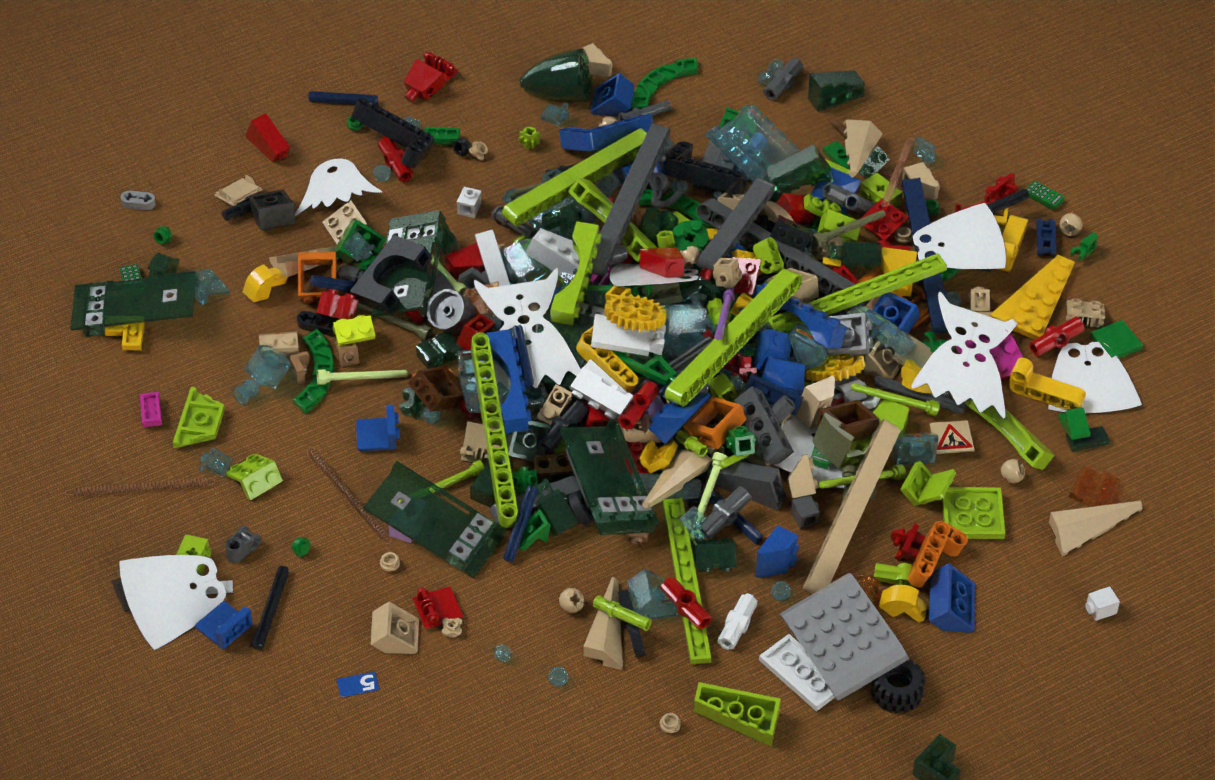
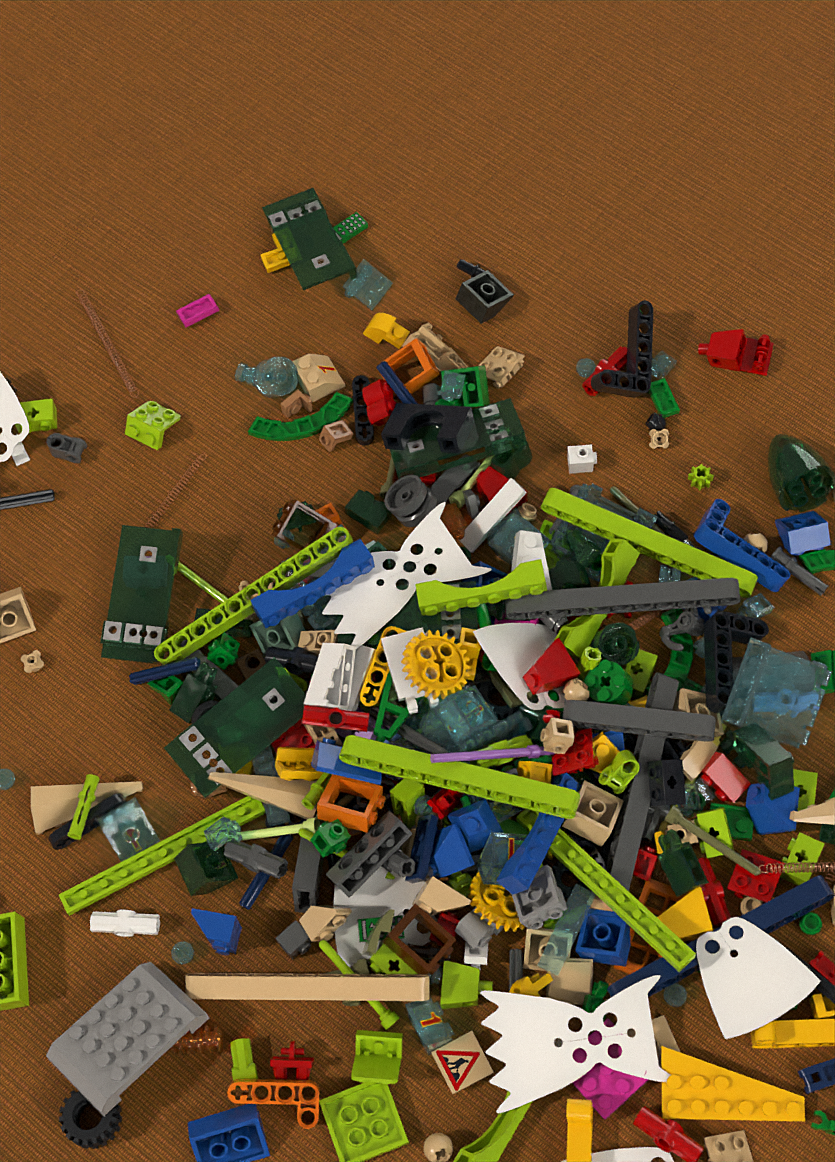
camera: 75 degrees right, 15 degrees up
light grey beam [121,191,156,210] -> none
clear green brick [145,253,180,293] -> none
green plate [153,226,173,245] -> none
lime wing [173,387,225,448] -> none
clear light blue bracket [199,447,233,477] -> none
tan piece [214,175,263,206] -> none
red slope [245,113,290,162] -> none
green plate [292,537,311,557] -> none
white piece [295,159,382,216] -> none
dark blue axle [308,91,378,105] -> none
yellowish green piece [317,369,409,385] -> none
neon yellow bracket [333,315,376,346] -> none
blue bracket [356,405,400,451] -> none
tan plate [380,552,400,571] -> none
red hinge [412,586,464,629] -> none
red brick [456,313,496,352] -> none
clear light blue plate [493,644,513,663] -> none
dark blue axle [512,325,534,387] -> none
clear light blue bracket [541,102,570,126] -> none
tan piece [559,588,585,613] -> none
red piece [660,577,712,630] -> none
white plate [759,634,835,712] -> none
lime slope [804,193,841,217] -> none
dark grey piece [822,182,875,215] -> none
lime piece [851,383,940,416] -> none
yellow brick [879,585,928,623] -> none
tan bracket [969,287,990,312] -> none

